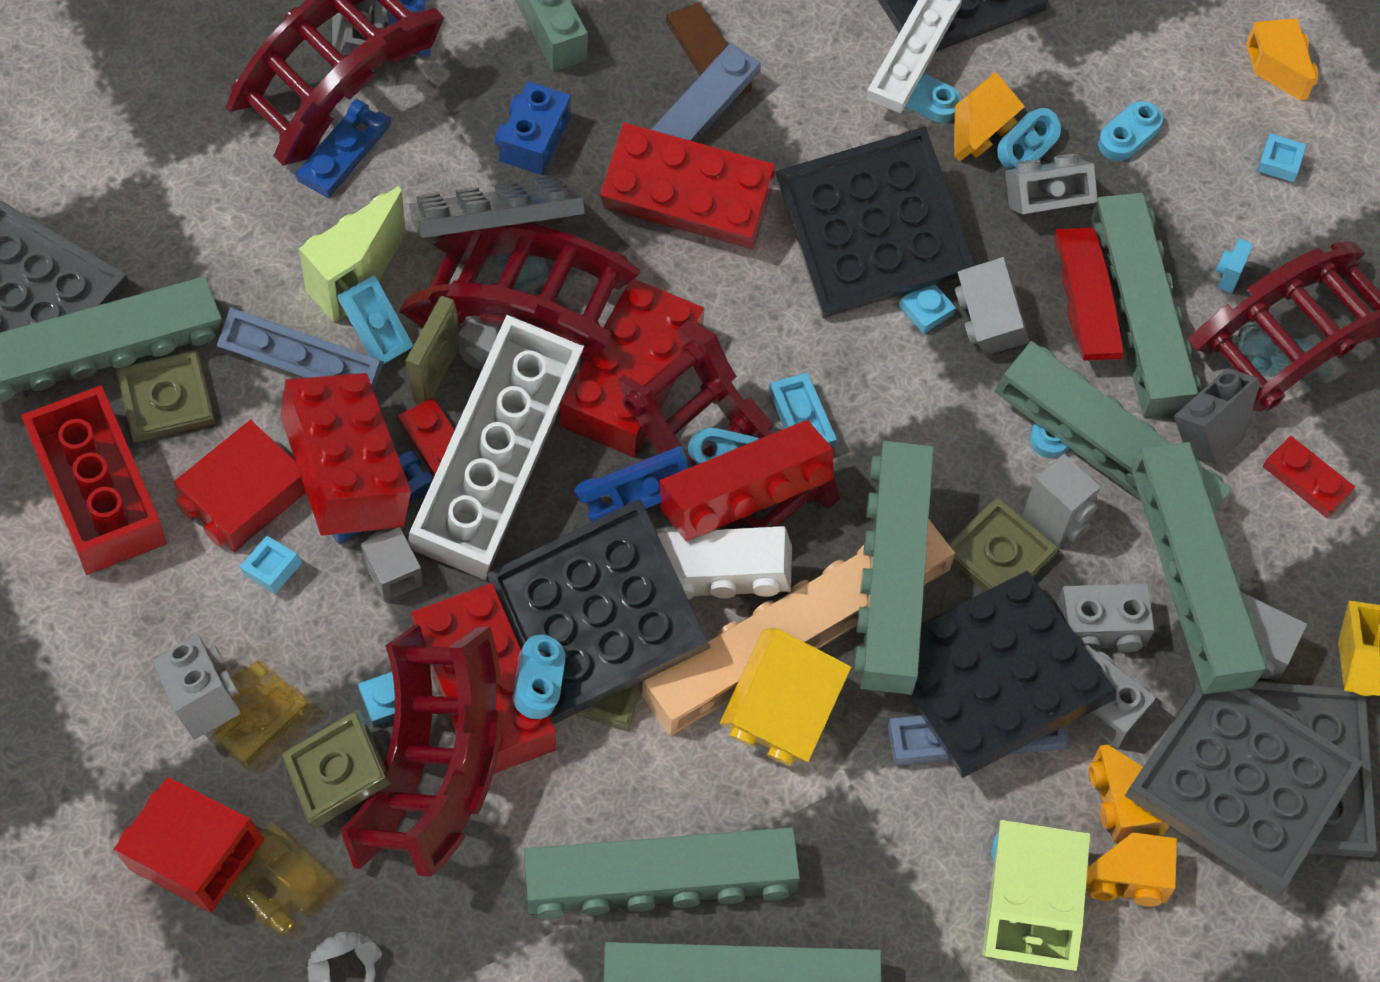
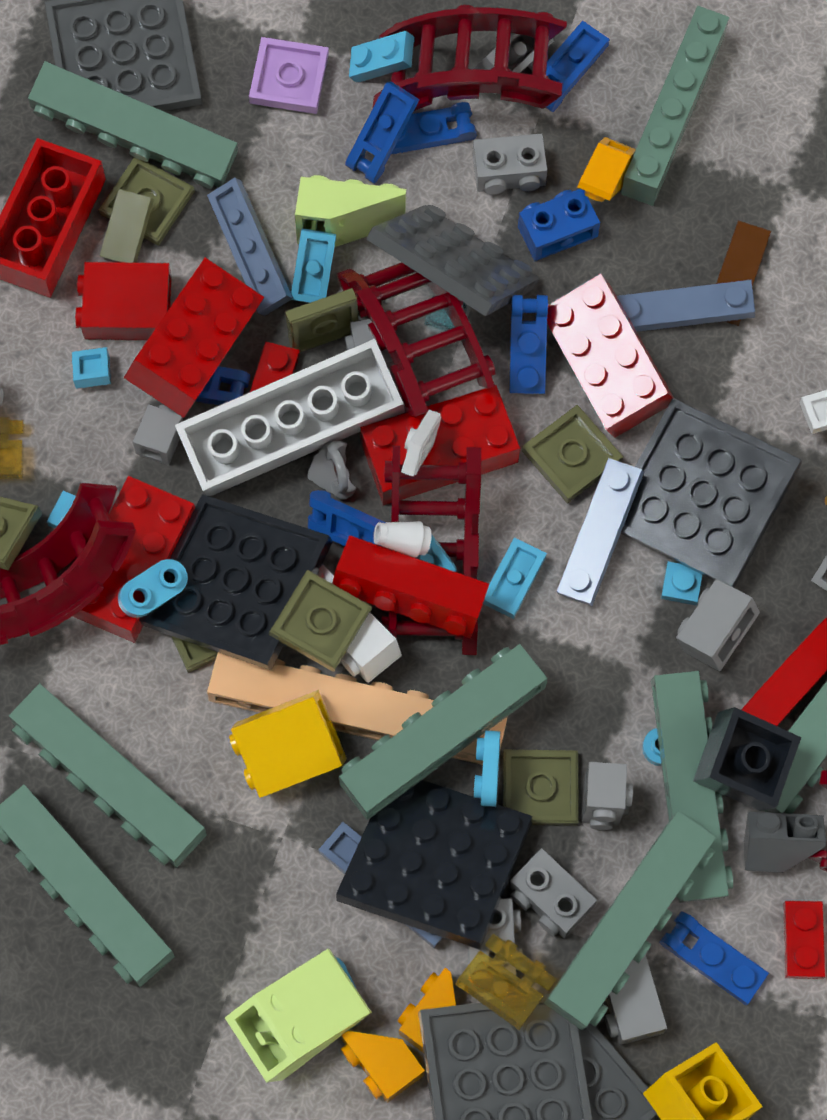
camera: 50 degrees right, 10 degrees up
none -> olive tile [100,189,154,263]
none -> lavender plate [249,37,329,114]
none -> olive tile [269,570,372,672]
none -> light grey piece [307,441,356,500]
none -> blue plate [345,82,420,184]
none -> medium azure plate [349,31,414,82]
none -> white cone [374,521,431,558]
none -> white plate [401,410,441,476]
none -> clear yellow plate [456,933,557,1030]
none -> light grey brick [472,134,547,194]
none -> medium azure plate [474,730,501,807]
none -> blue plate [509,295,548,394]
none -> olive plate [522,405,623,504]
none -> plate [557,458,644,606]
none -> light orange slope [577,137,636,202]
none -> blue plate [659,911,769,1006]
none -> black brick [693,707,802,811]

